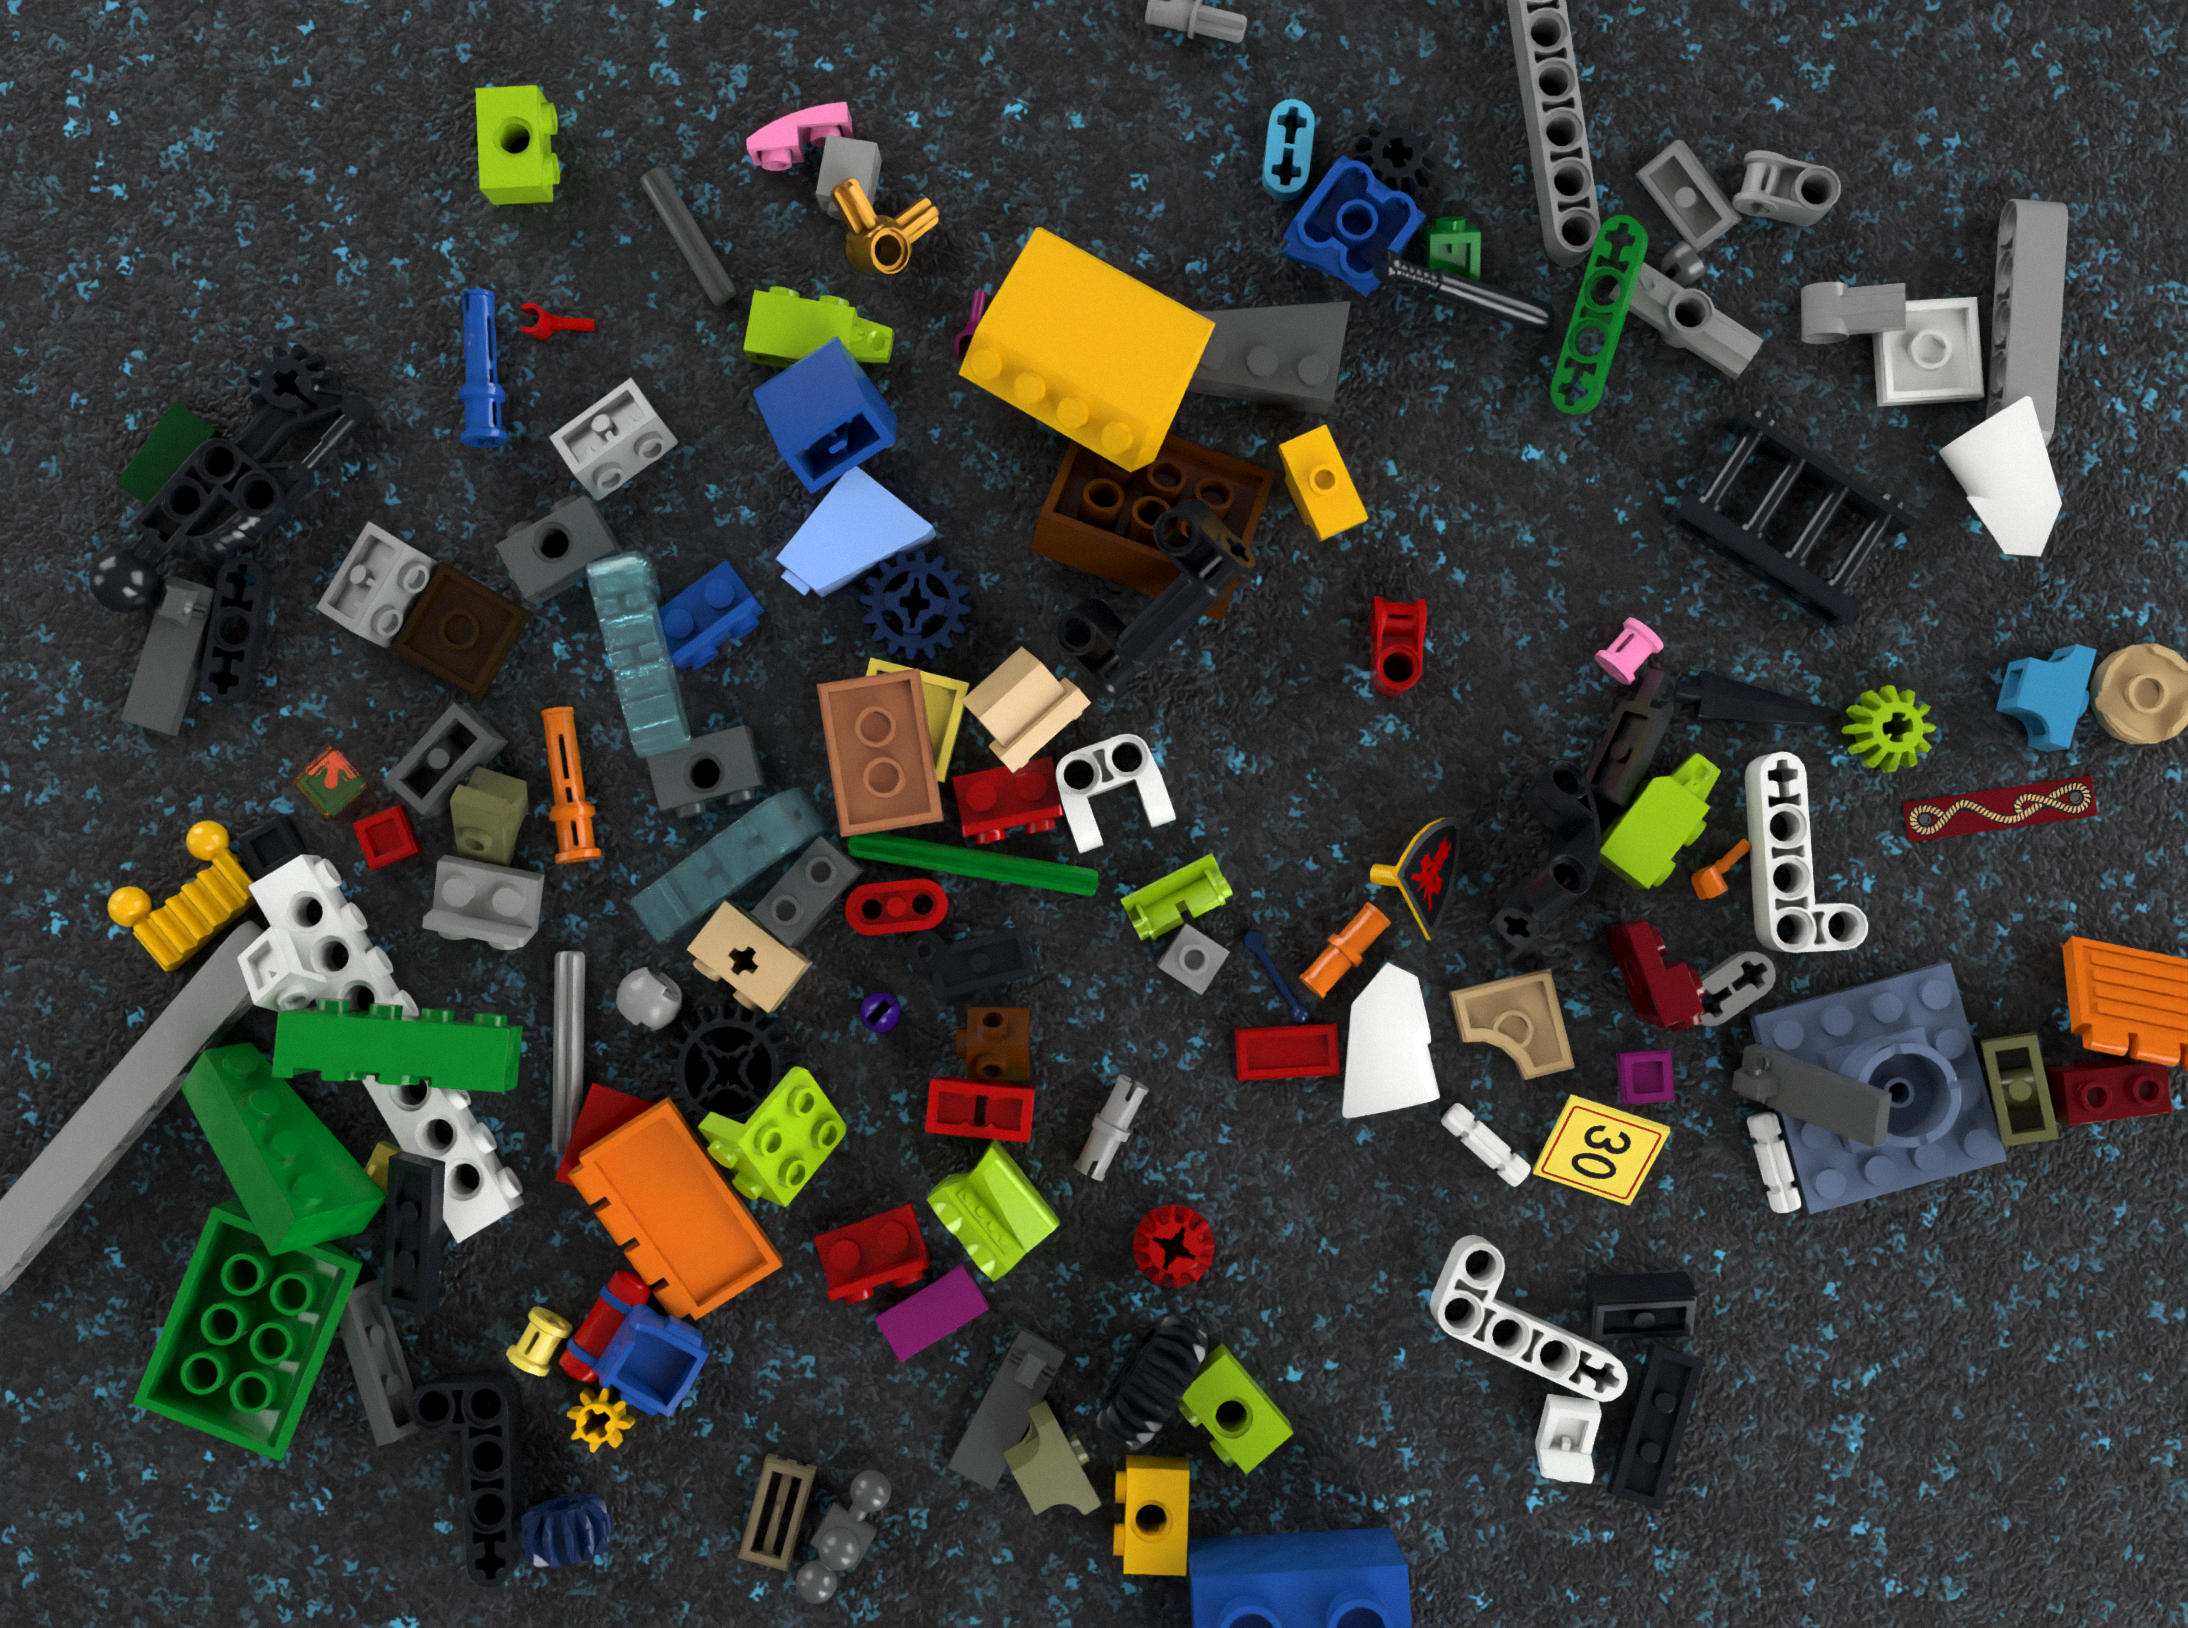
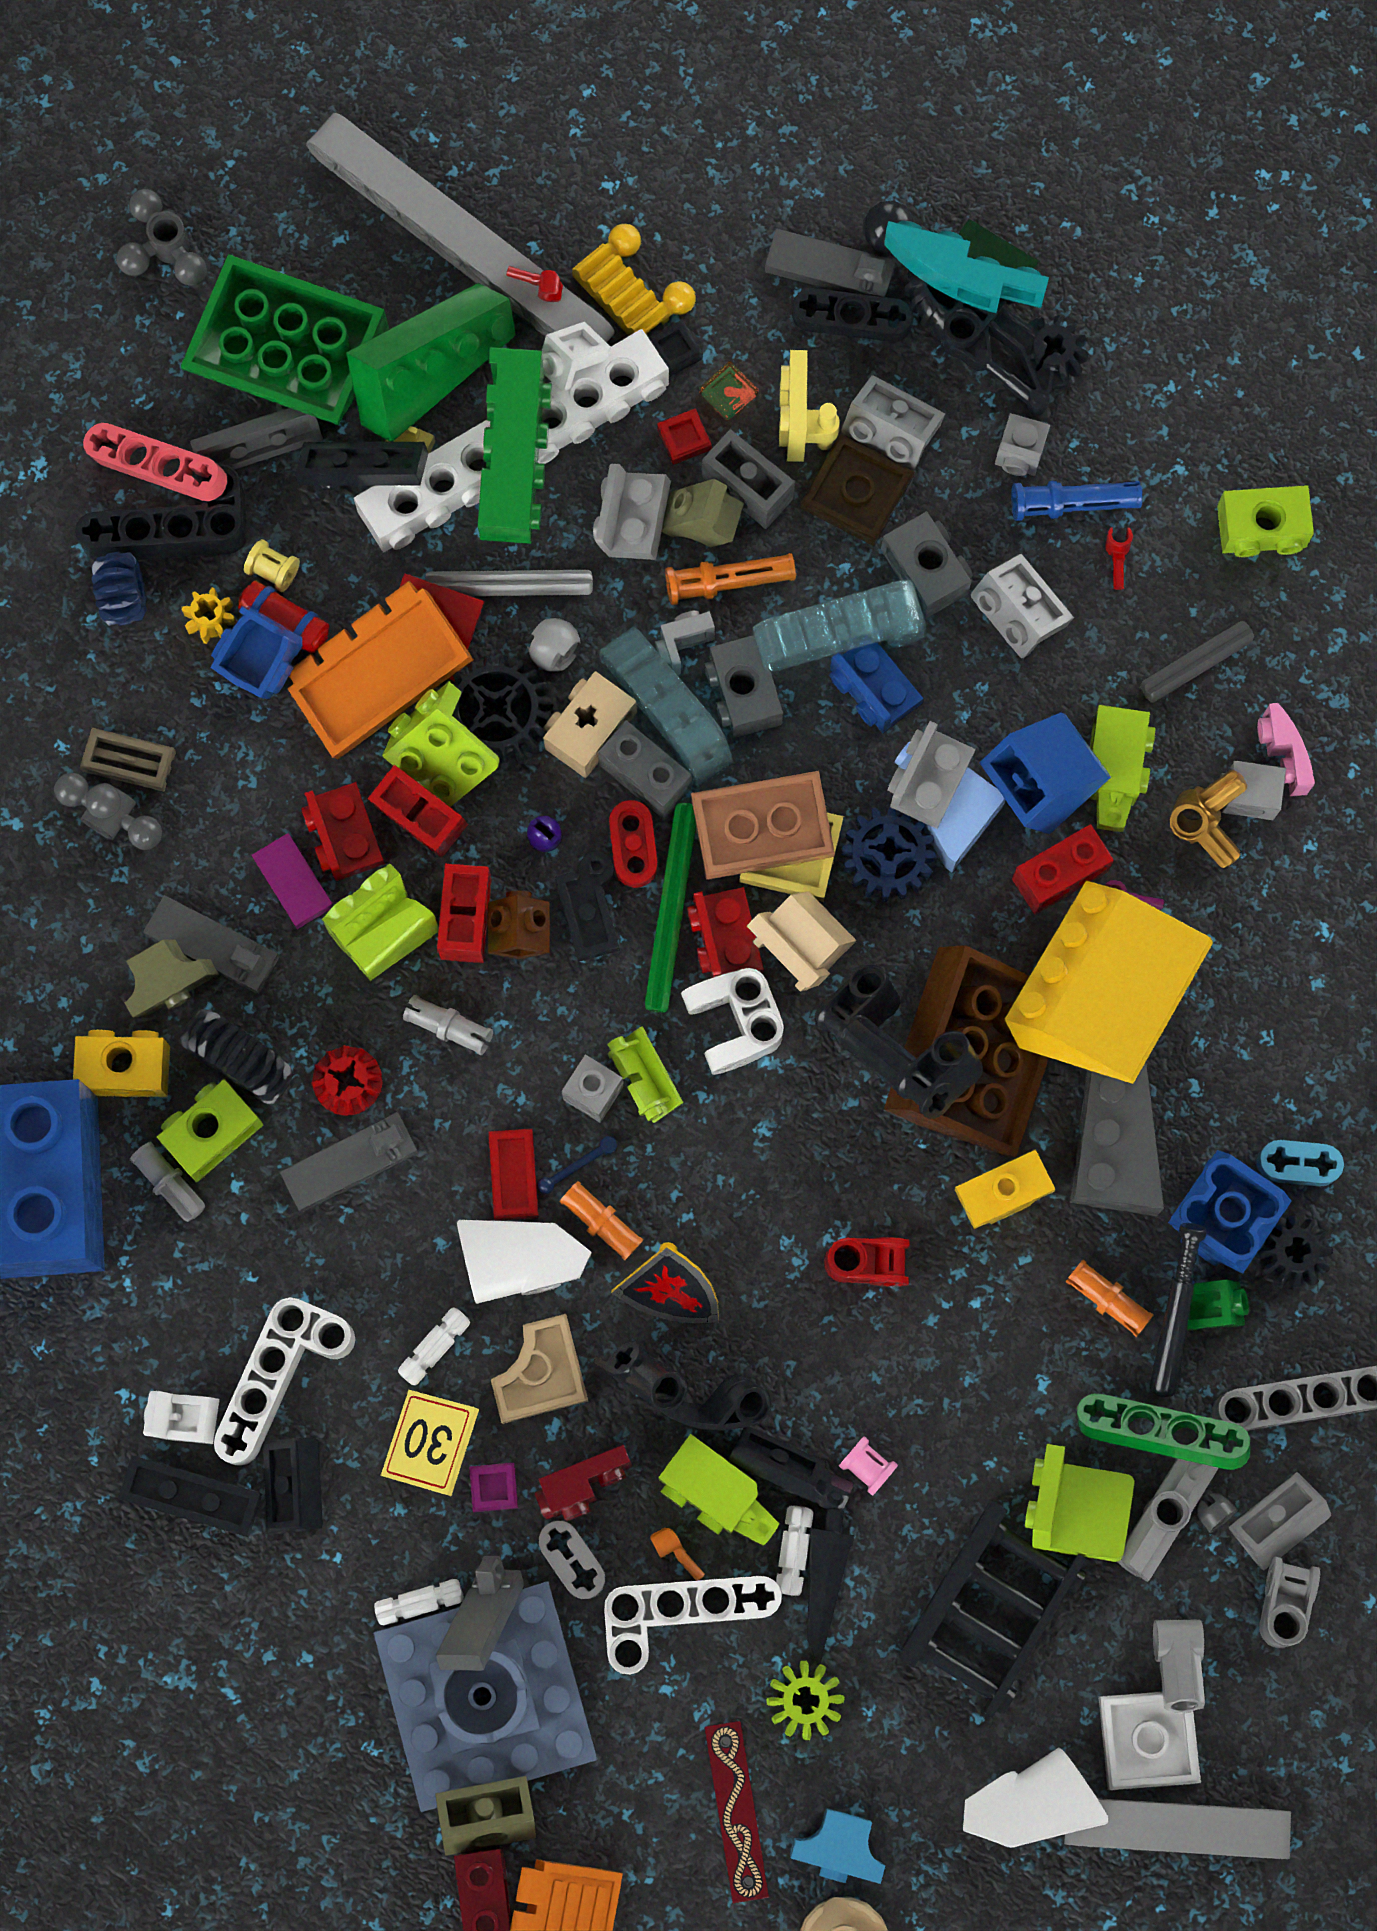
camera: 90 degrees right, 10 degrees down
none -> coral beam [83,423,227,501]
none -> dark grey piece [116,189,207,286]
none -> light grey axle [130,1142,205,1222]
none -> dark grey hinge [280,1112,418,1213]
none -> red brick [368,765,468,858]
none -> red hand [506,266,563,302]
none -> light grey bracket [655,611,715,676]
none -> white axle [776,1506,813,1596]
none -> light yellow plate [779,350,840,462]
none -> teal slope [884,221,1049,313]
none -> light grey bracket [887,721,976,829]
none -> light grey bracket [995,413,1050,476]
none -> red brick [1012,824,1114,915]
none -> lime bracket [1025,1444,1134,1562]
none -> orange pin [1066,1260,1154,1337]

